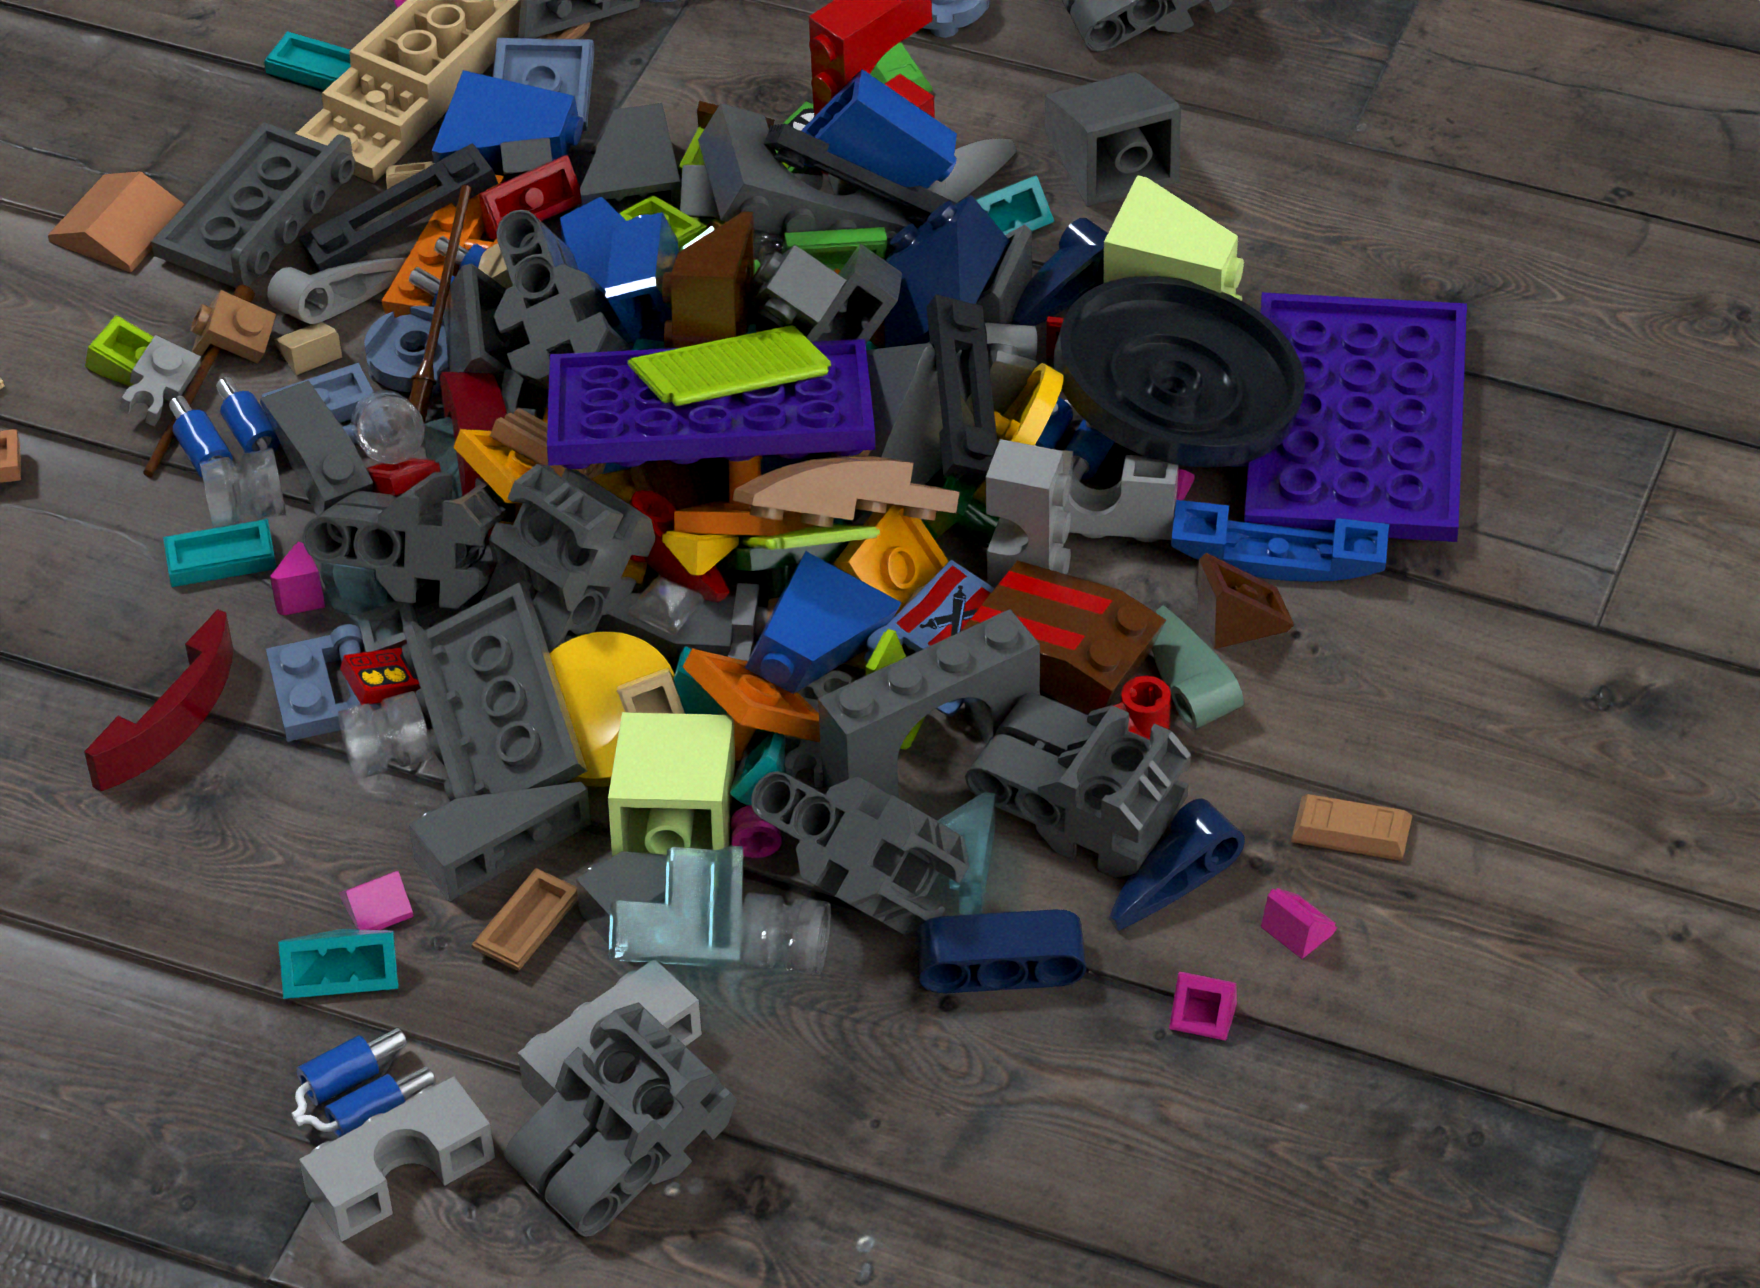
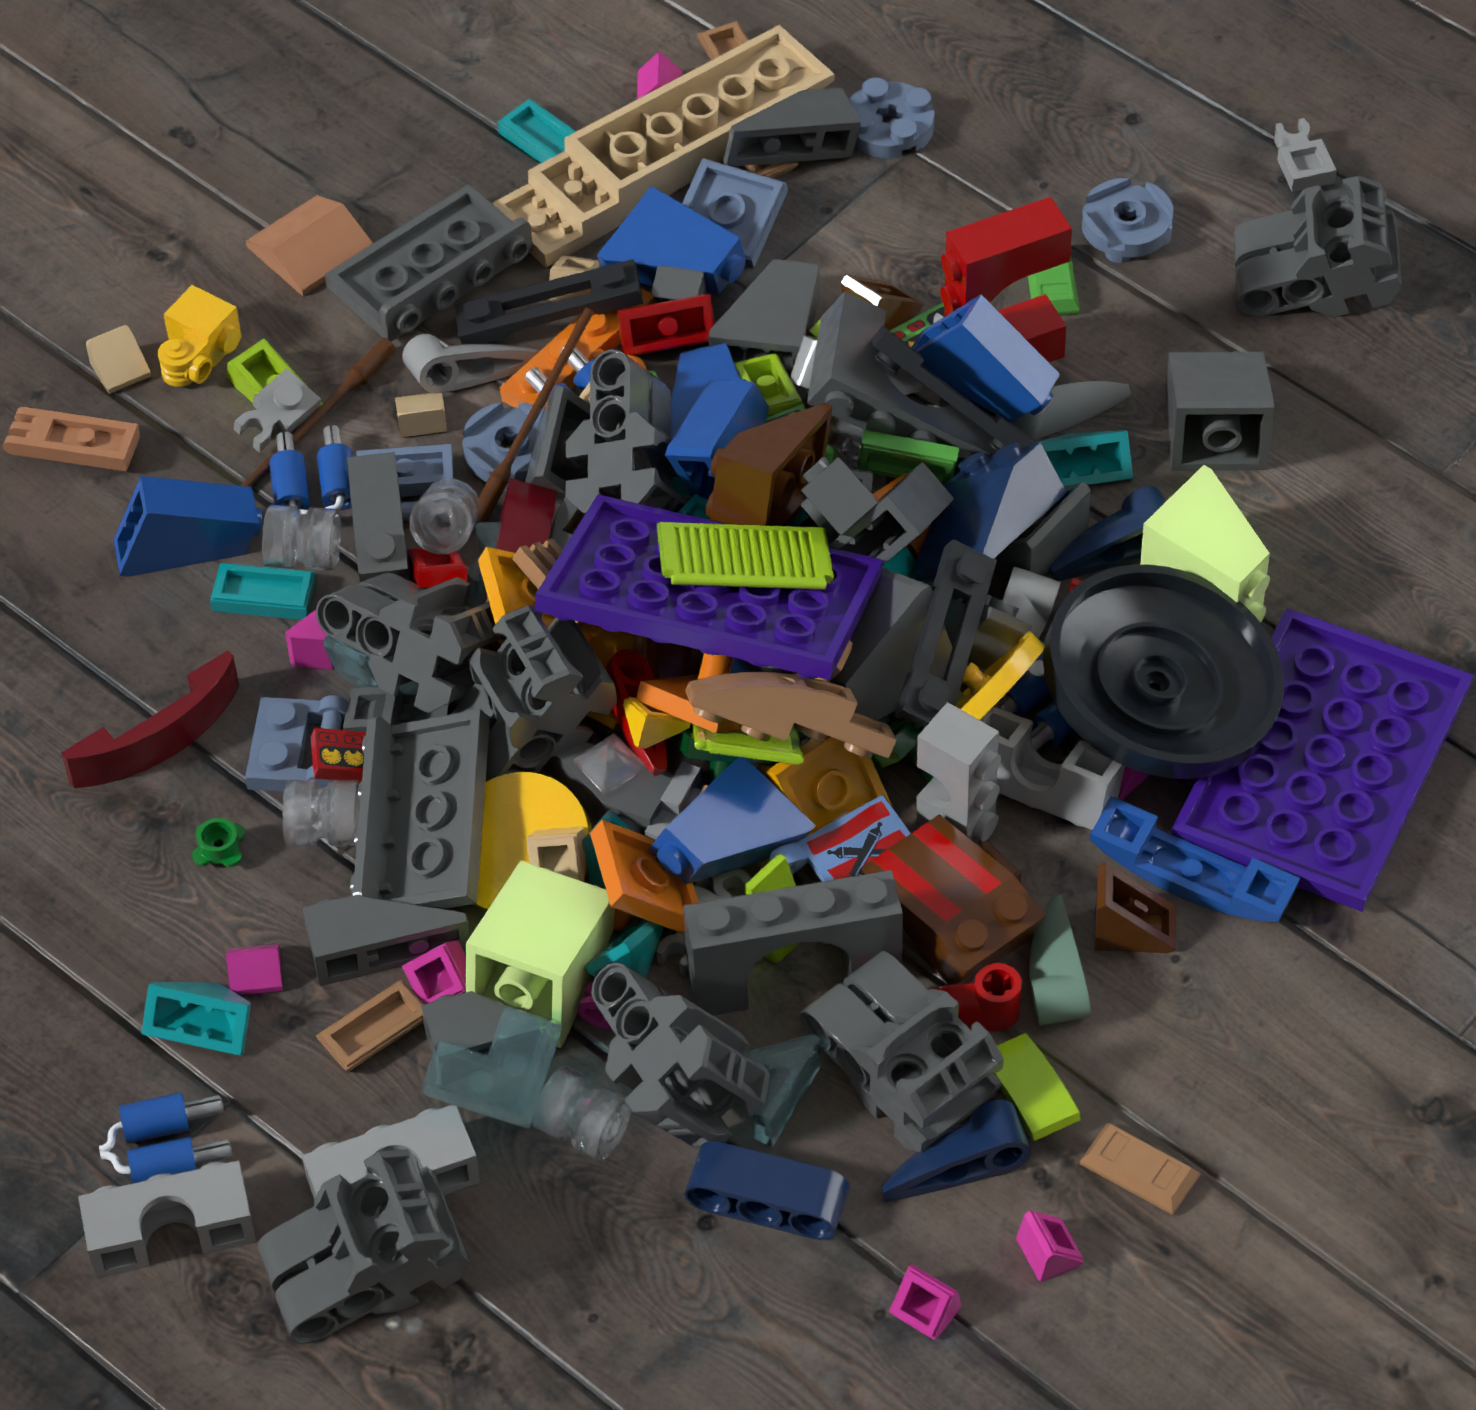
camera: 20 degrees right, 5 degrees up
medium nougat bracket [190,290,276,363] -> none
none -> blue slope [113,476,262,577]
none -> yellow brick [158,285,242,387]
none -> green plate [192,818,246,867]
none -> dark pink slope [402,940,466,1004]
none -> lime slope [993,1033,1081,1141]

